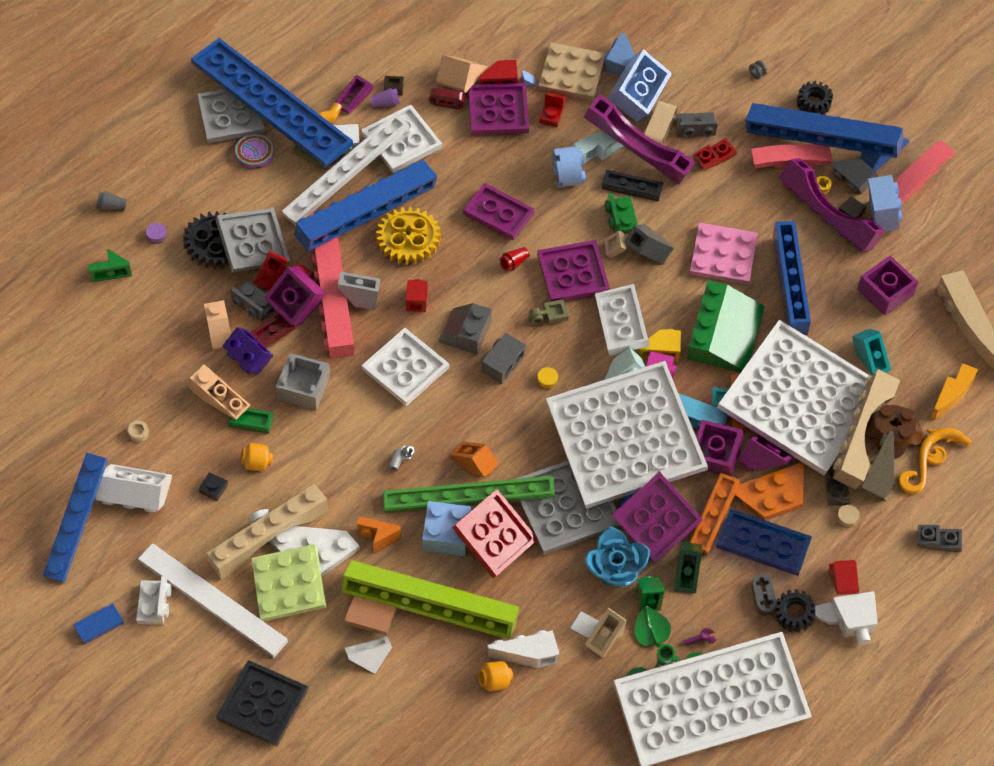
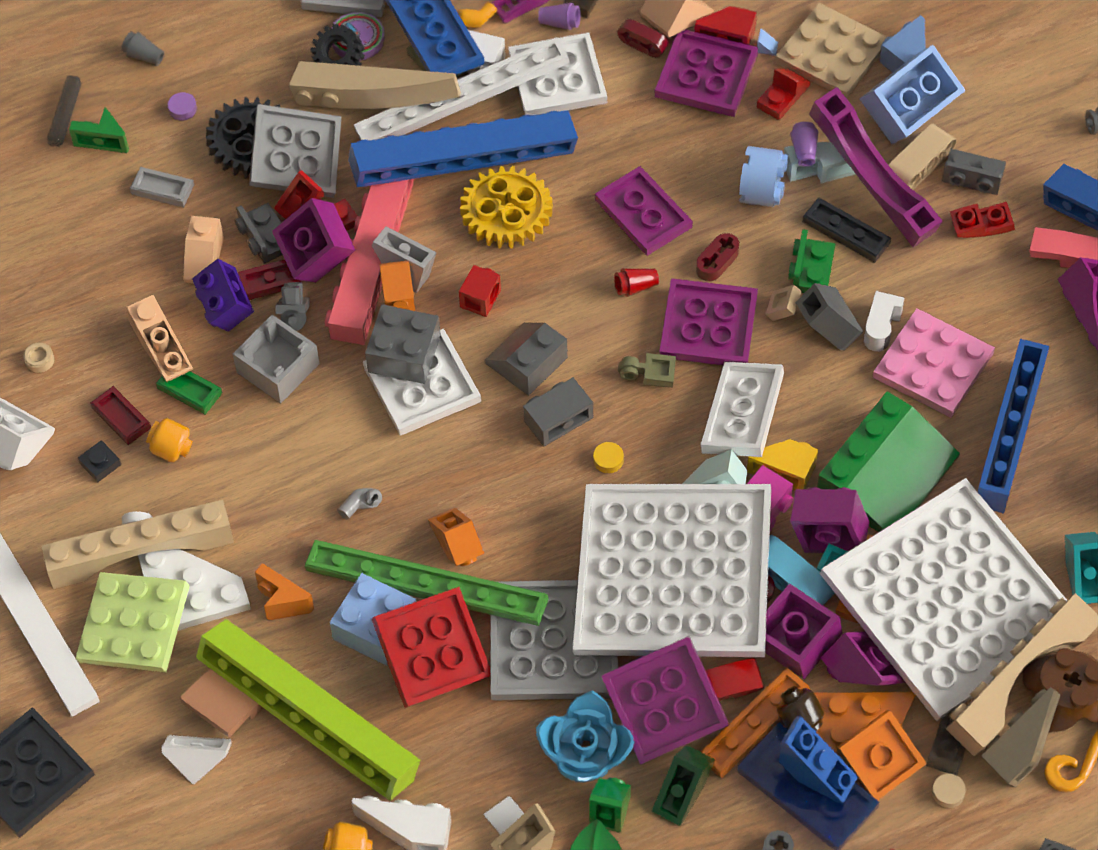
camera: 25 degrees right, 0 degrees up
none -> clear smoke axle [47,75,81,147]
none -> dark red tile [90,386,151,445]
none -> light grey tile [130,167,194,208]
none -> dark grey hips [275,282,310,331]
none -> tan slope [289,61,461,109]
none -> black tyre [311,24,365,66]
none -> dark grey brick [365,305,441,384]
none -> orange slope [379,260,415,311]
none -> dark red beam [696,233,740,281]
none -> red slope [705,658,765,701]
none -> dark brown head [777,686,825,731]
none -> blue slope [779,716,858,803]
none -> medium lavender cone [790,122,819,167]
none -> magenta brick [790,487,869,553]
none -> orange plate [836,710,927,802]
none -> white leg [864,291,905,352]

